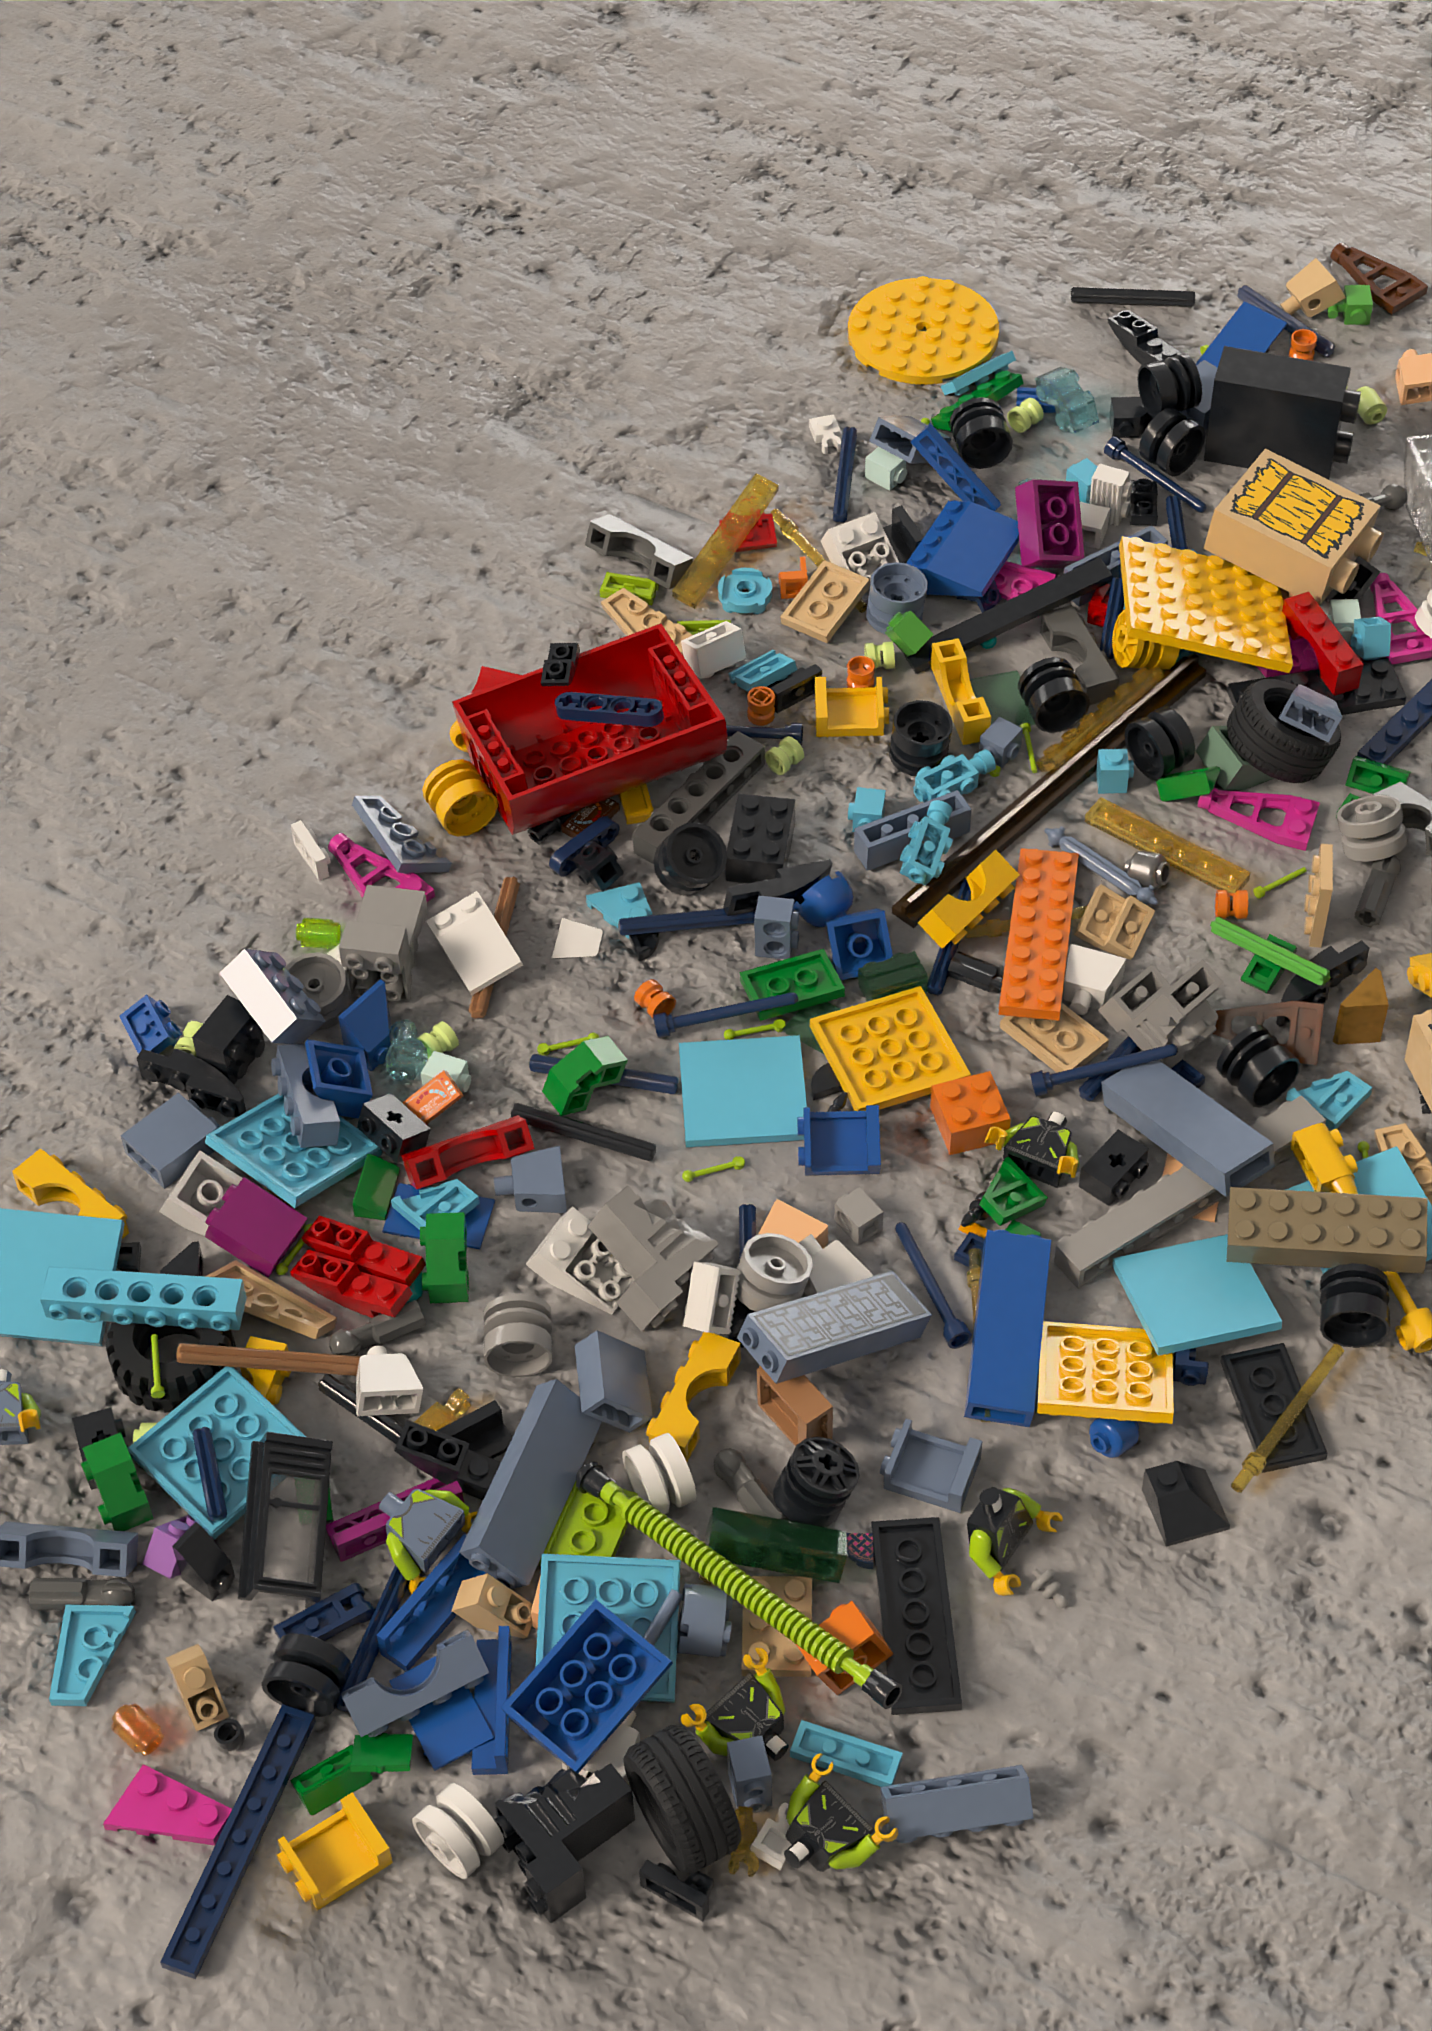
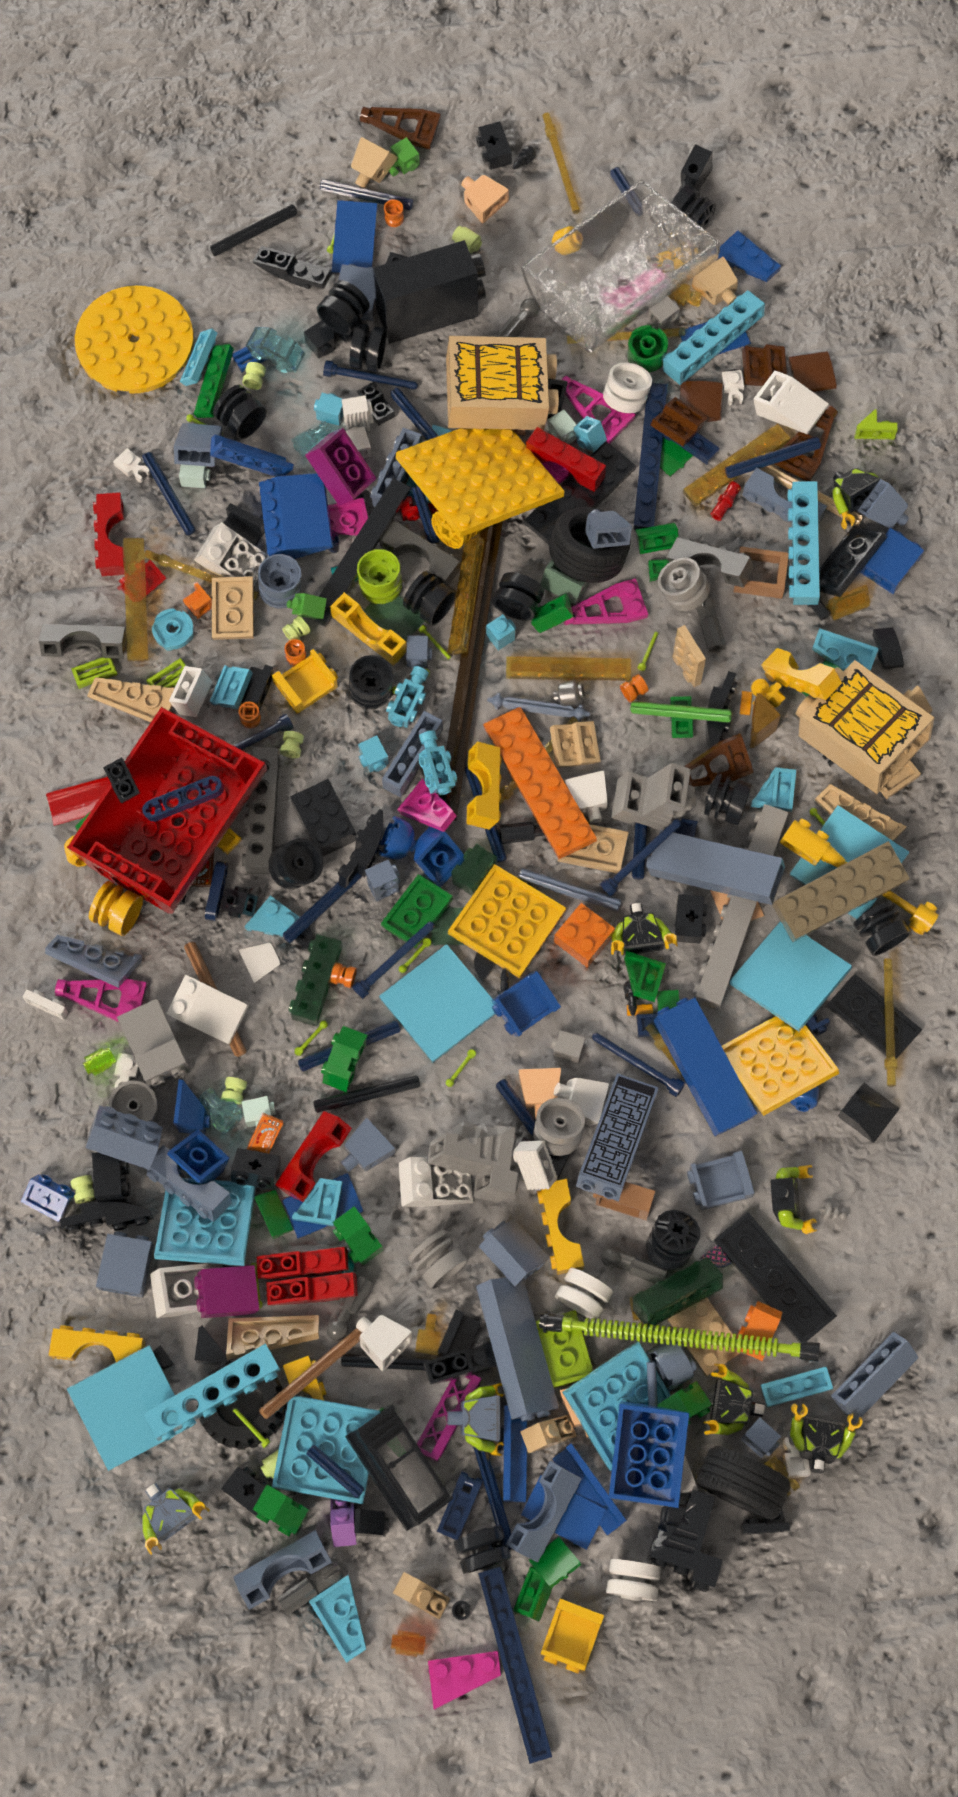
camera: 35 degrees left, 20 degrees up
none -> red arch [93,492,126,576]
none -> clear green brick [288,934,343,1027]
none -> lime wheel [357,549,402,604]
none -> dark pink wing [397,778,456,832]
none -> sand blue axle [519,869,621,911]
none -> green brick [657,1381,713,1425]
none -> yellow hips [751,679,786,708]

